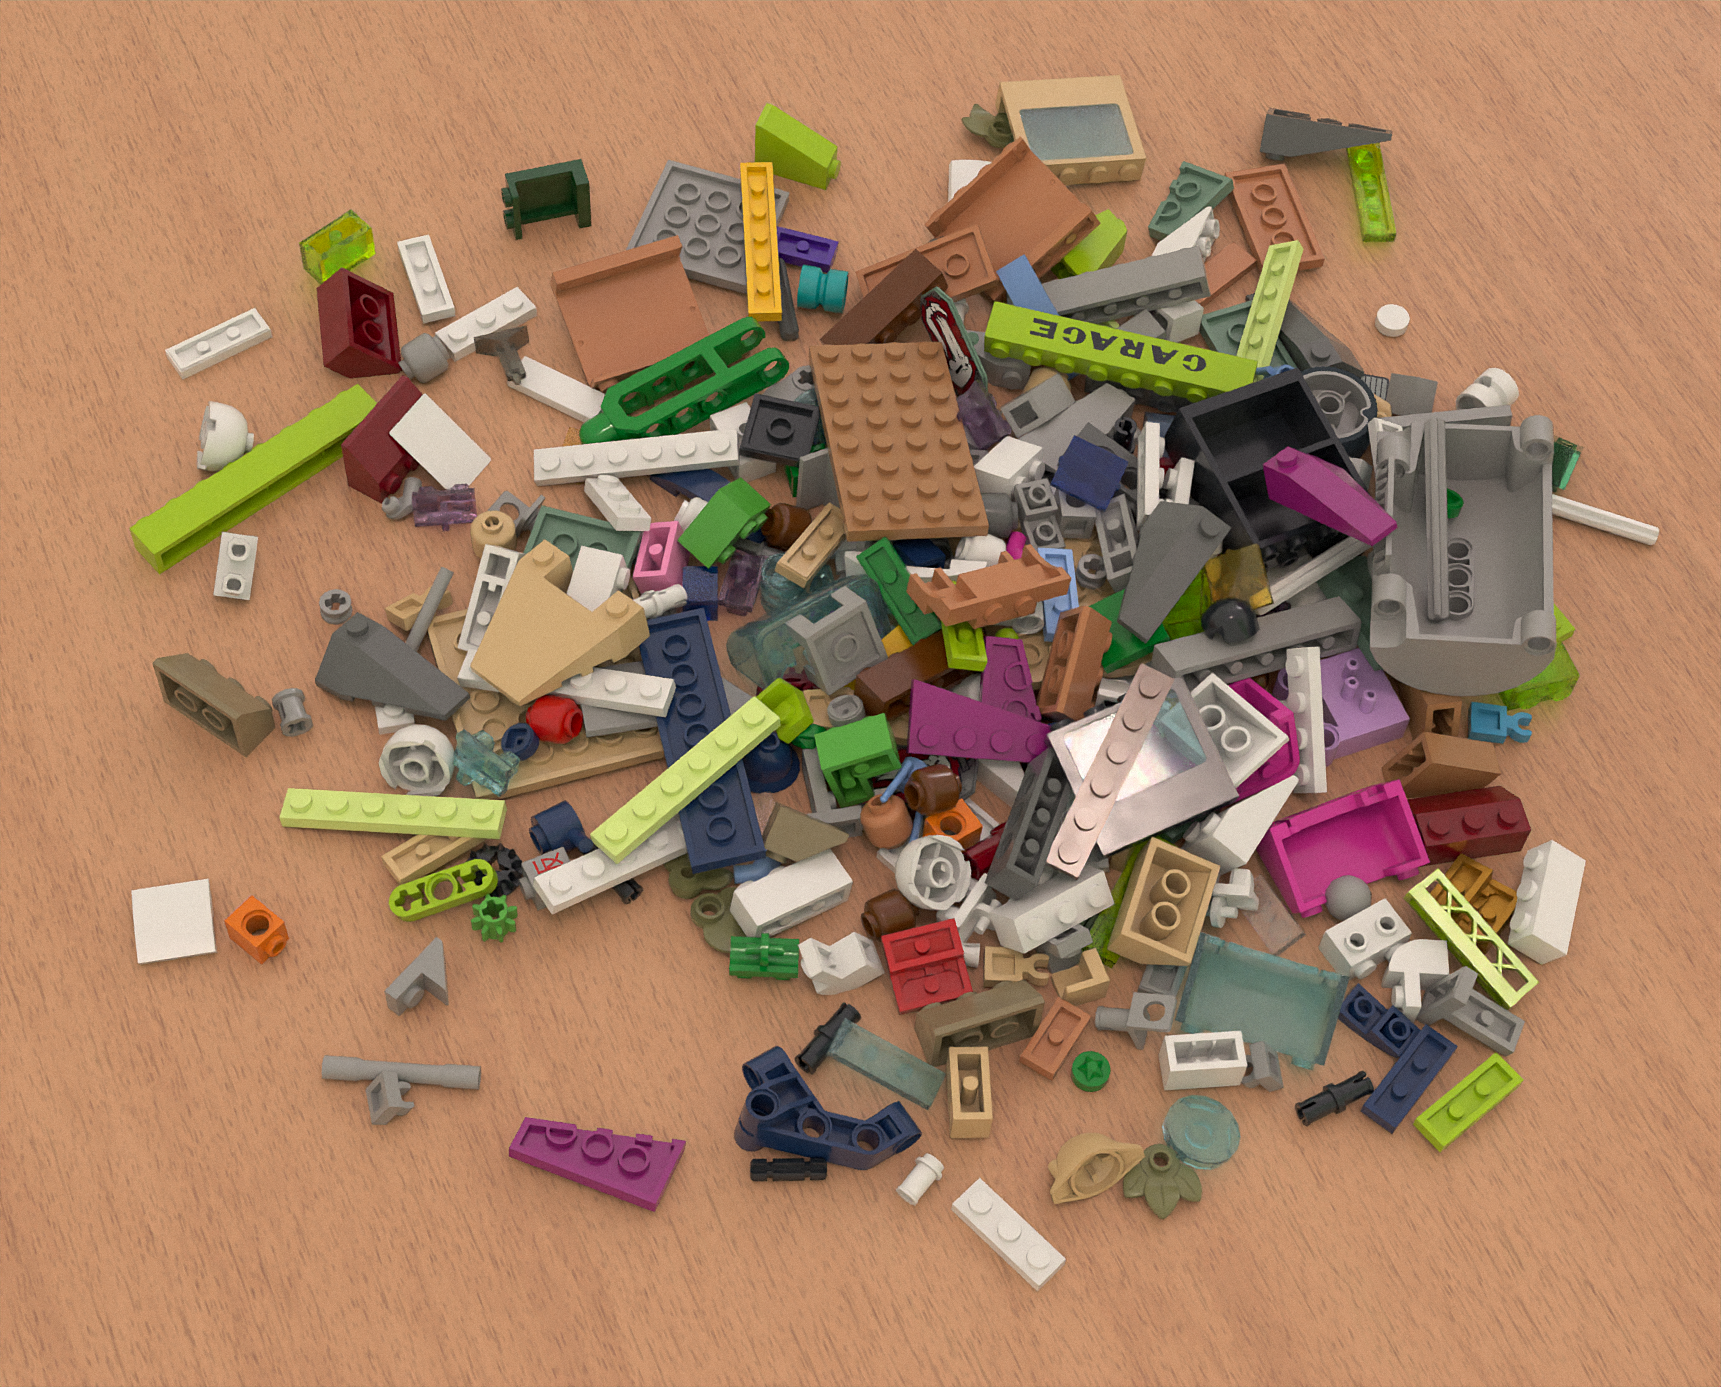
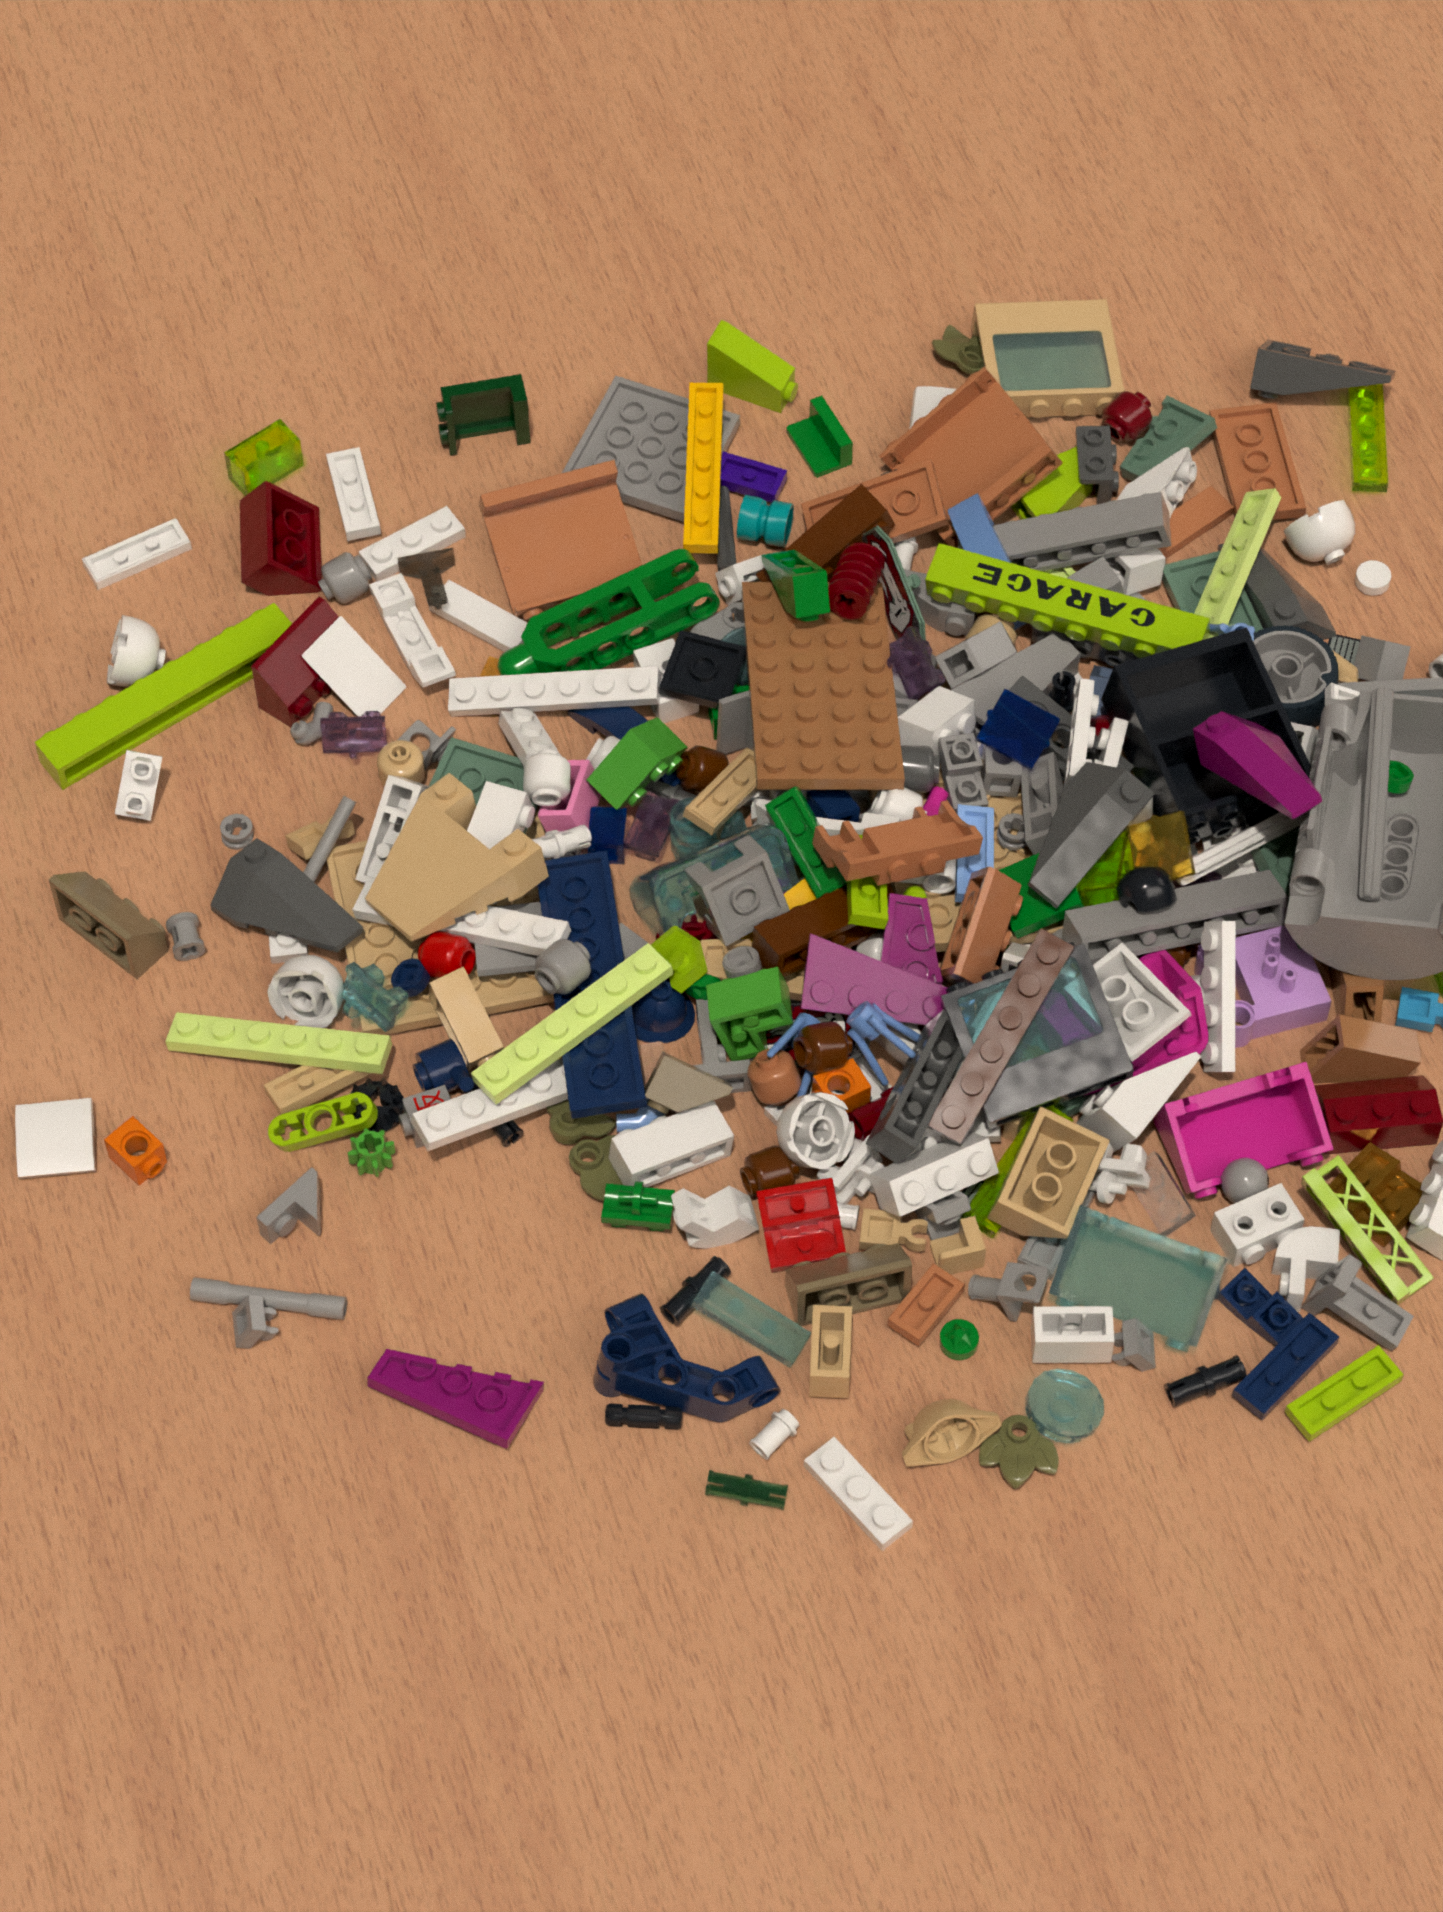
camera: 10 degrees right, 0 degrees up
none -> white slope [369,573,456,688]
none -> tan window [429,966,504,1076]
none -> white head [523,749,571,806]
none -> light grey head [535,939,591,995]
none -> clear green pin [705,1470,788,1510]
none -> white bracket [715,555,764,605]
none -> green slope [761,550,830,621]
none -> green panel [786,395,853,478]
none -> dark red piece [828,542,885,620]
none -> medium blue plant [846,1001,920,1086]
none -> dark grey bracket [1075,426,1119,505]
none -> dark red head [1102,391,1152,442]
none -> white cylinder [1284,500,1355,565]

